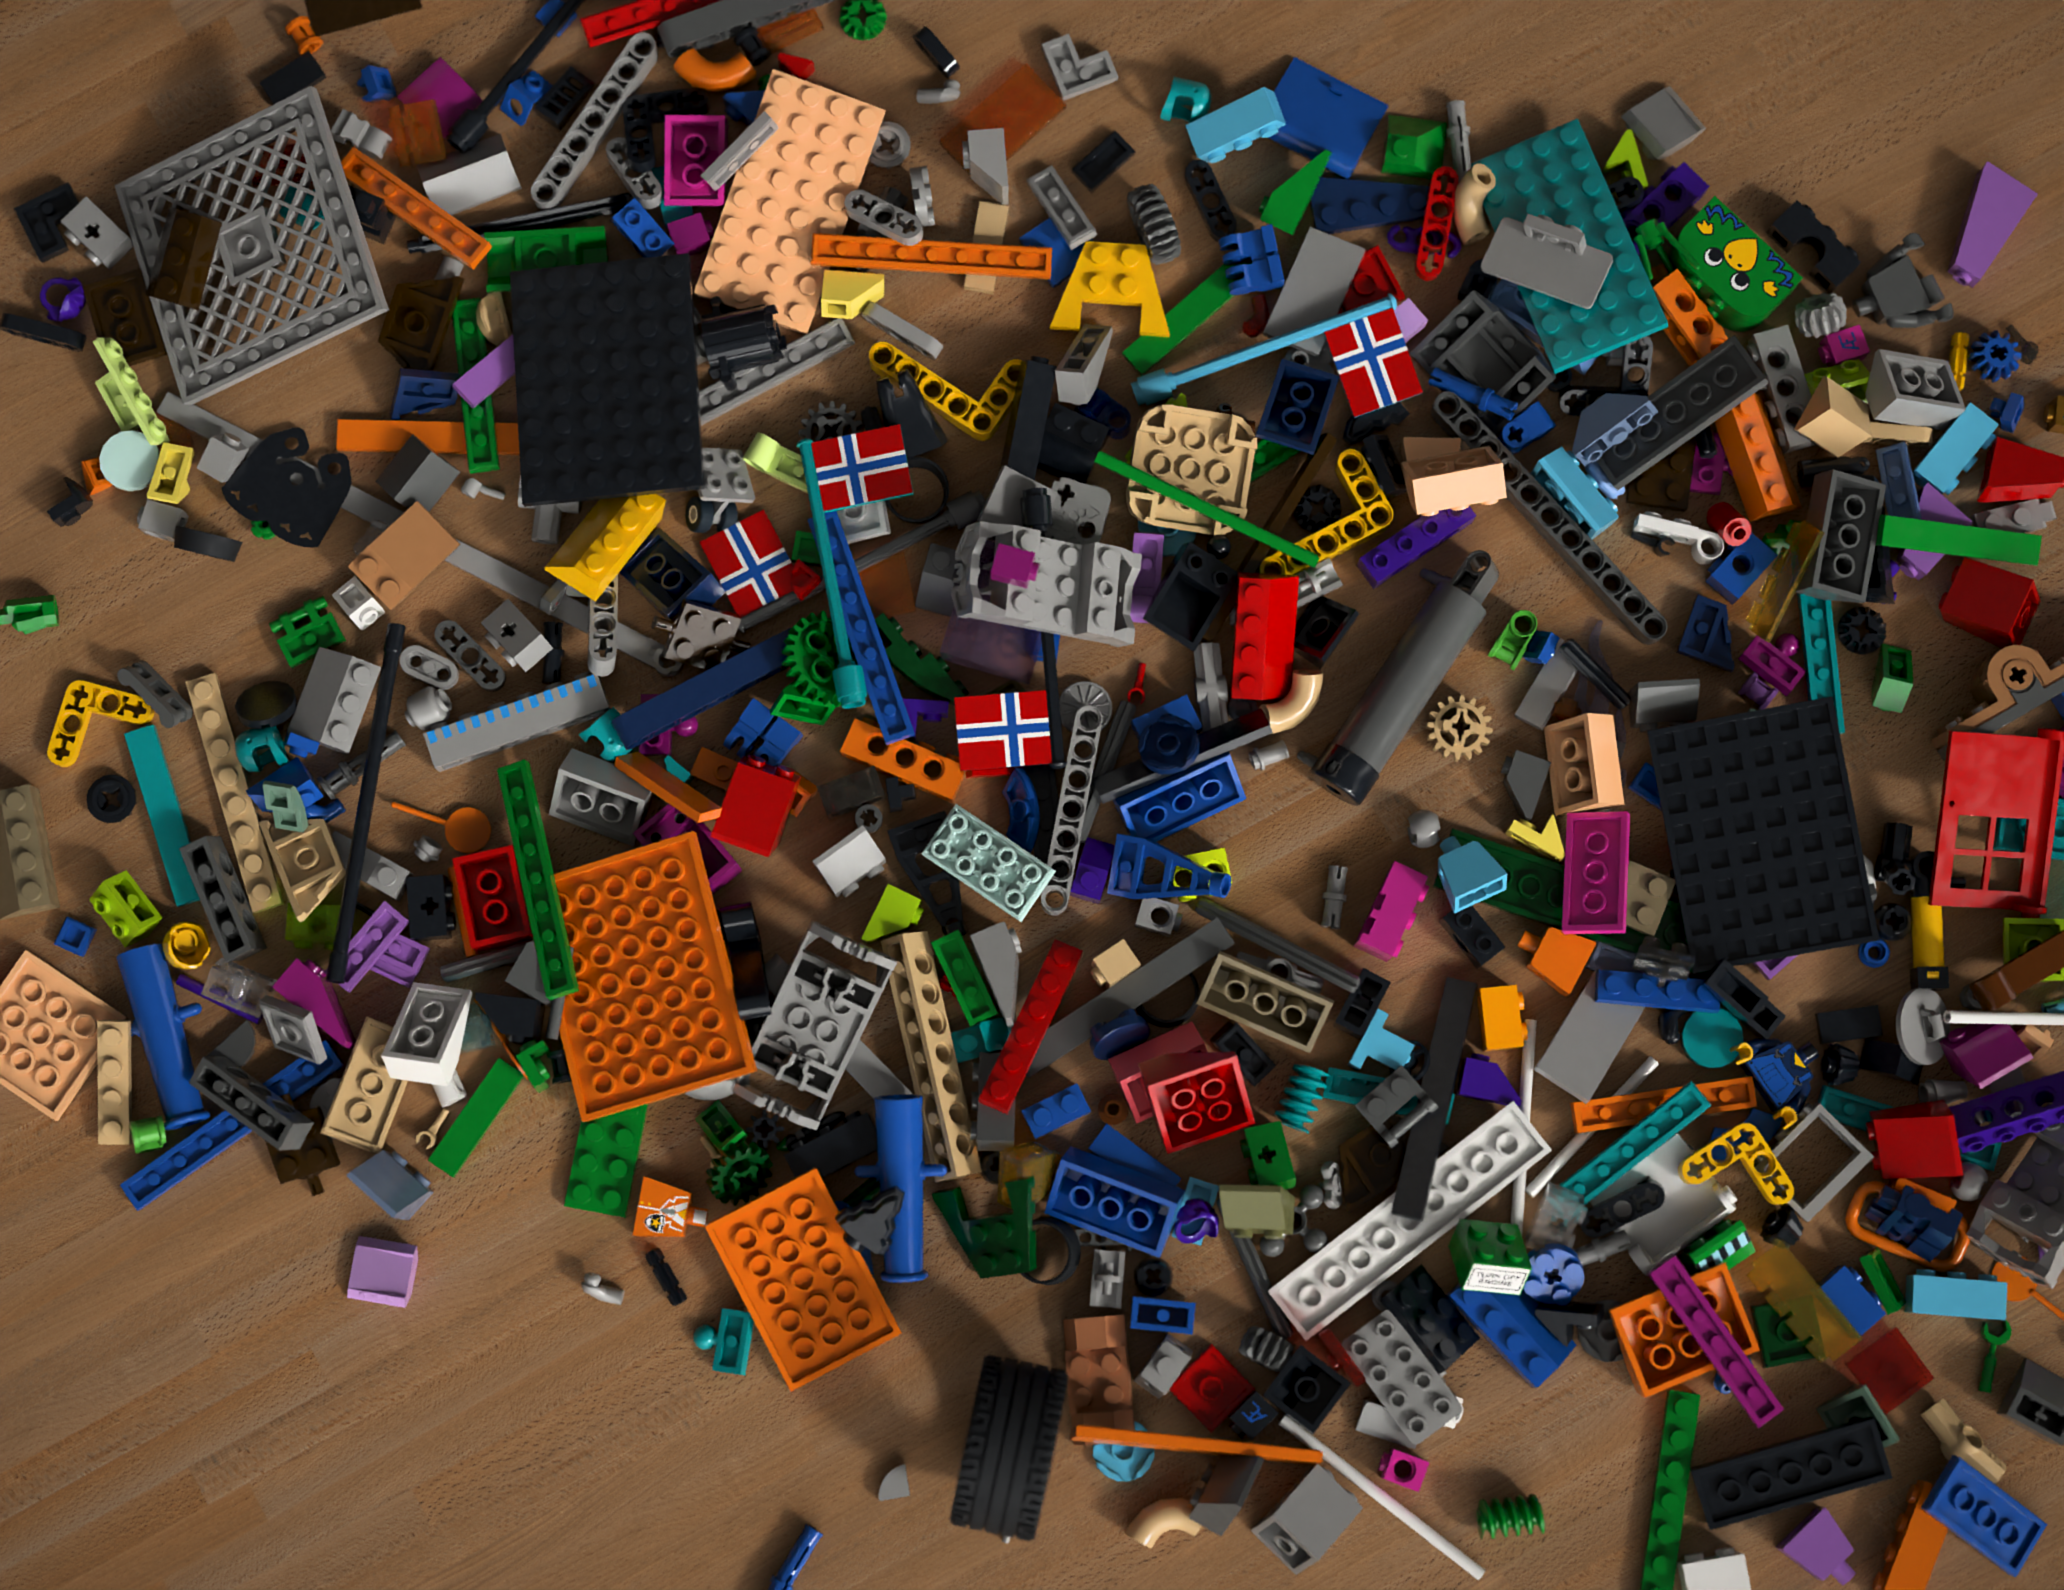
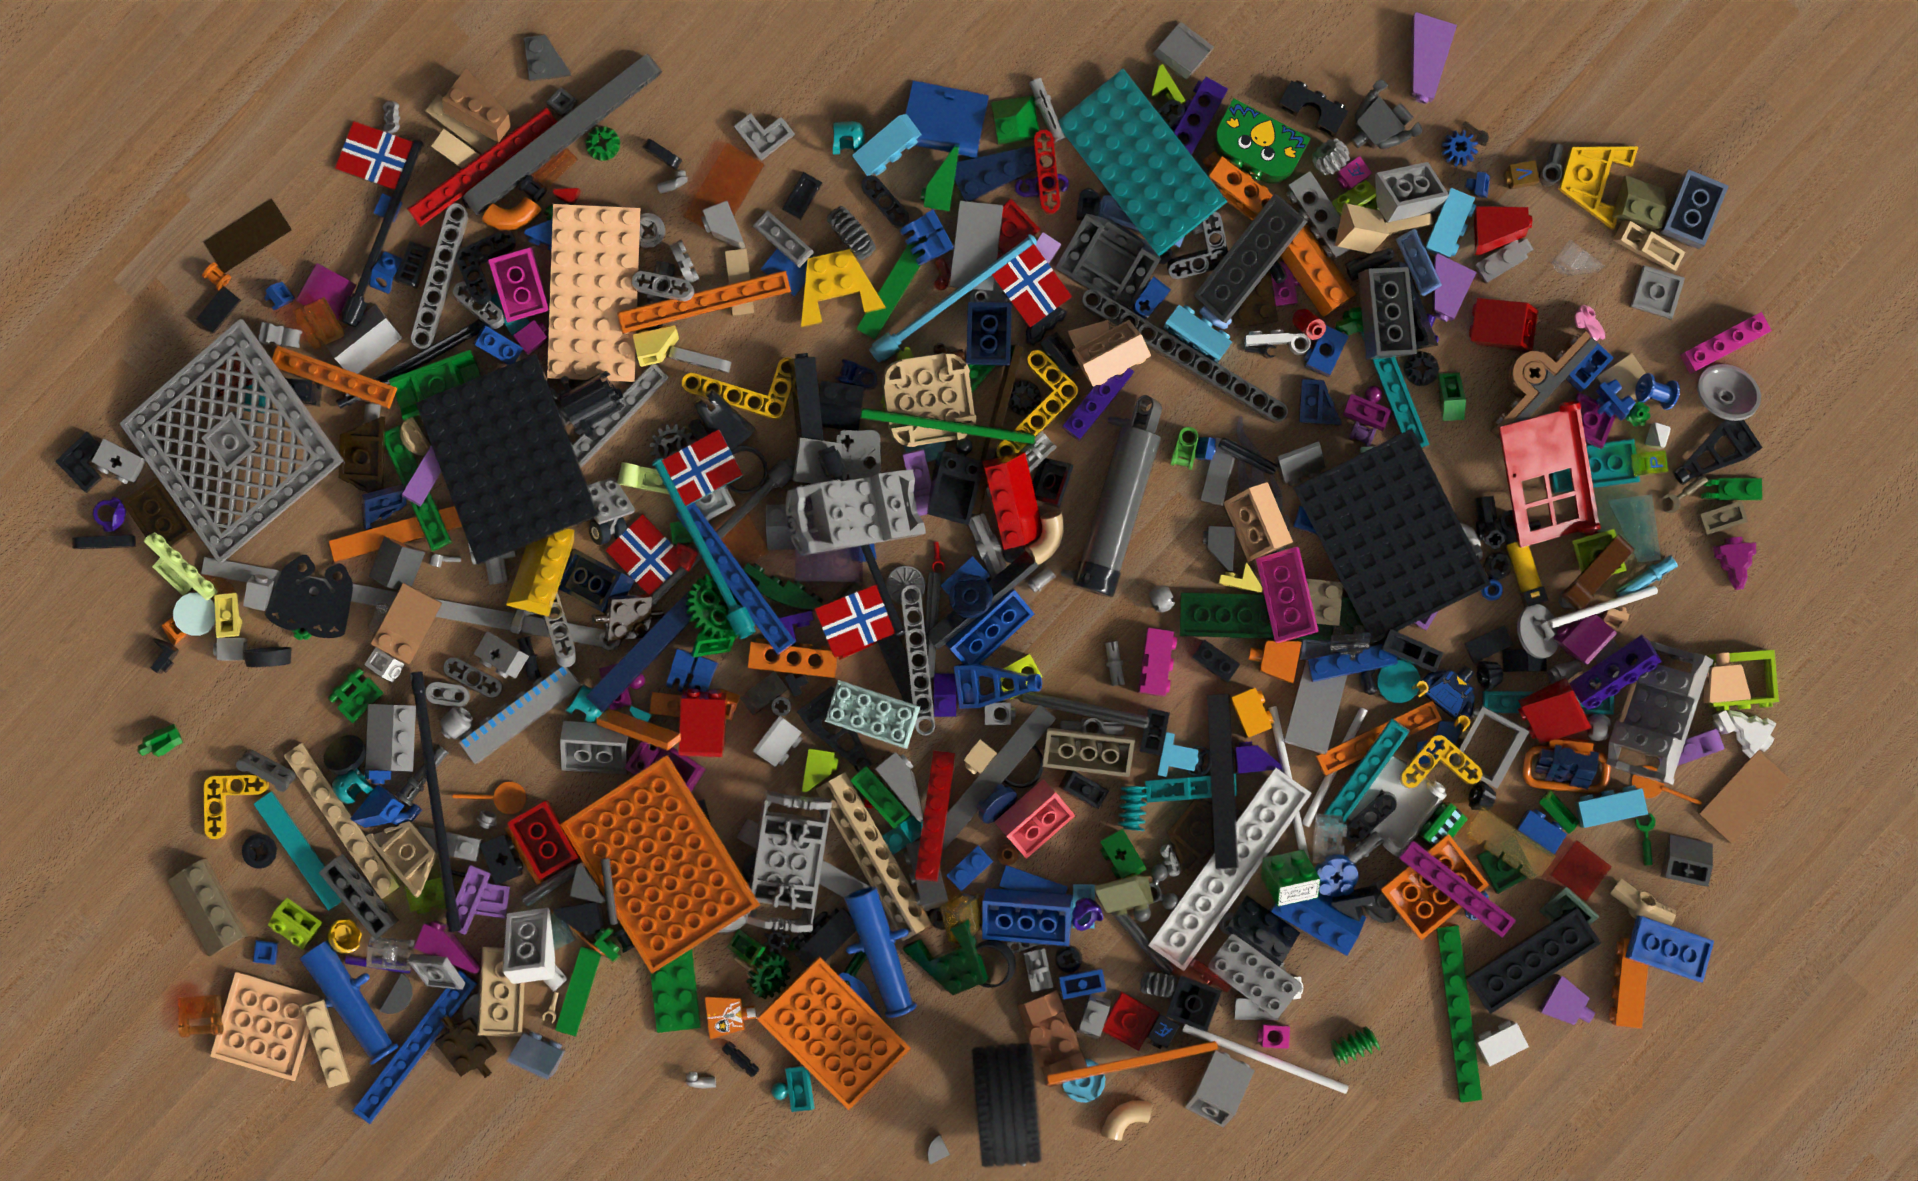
camera: 15 degrees left, 5 degrees up
bright green piece [130,1115,166,1154] -> none
dark brown slope [146,208,222,310] -> none
dark grey brick [189,1056,314,1150] -> none
sand green slope [262,781,308,833] -> none
lavender slope [347,1236,418,1308] -> none
green plate [497,759,579,1000] -> none
light grey tile [700,111,778,191] -> none
black beam [720,901,772,1021] -> none
black rock [835,1186,905,1255] -> none
magenta brick [991,543,1040,589] -> none
blue tile [1002,768,1039,853] -> none
light grey slope [1055,324,1113,405] -> none
red slope [1138,1052,1255,1154] -> none
dark grey slope [1188,1455,1264,1536] -> none
dark grey plate [1355,1065,1439,1148] -> none
tan gear [1425,695,1493,762] -> none
blue pin [1428,367,1518,421] -> none
medium azure torso [1438,836,1507,913] -> none
tan cylinder [1453,164,1496,246] -> none
light grey bracket [1481,214,1613,309] -> none
clear orange plate [1553,698,1582,721] -> none
sand blue slope [1572,393,1659,466] -> none
green plant [1633,218,1700,280] -> none
clear yellow windscreen [1746,520,1825,643] -> none
green tile [1876,515,2042,566] -> none
yellow axle [1949,332,1970,391] -> none

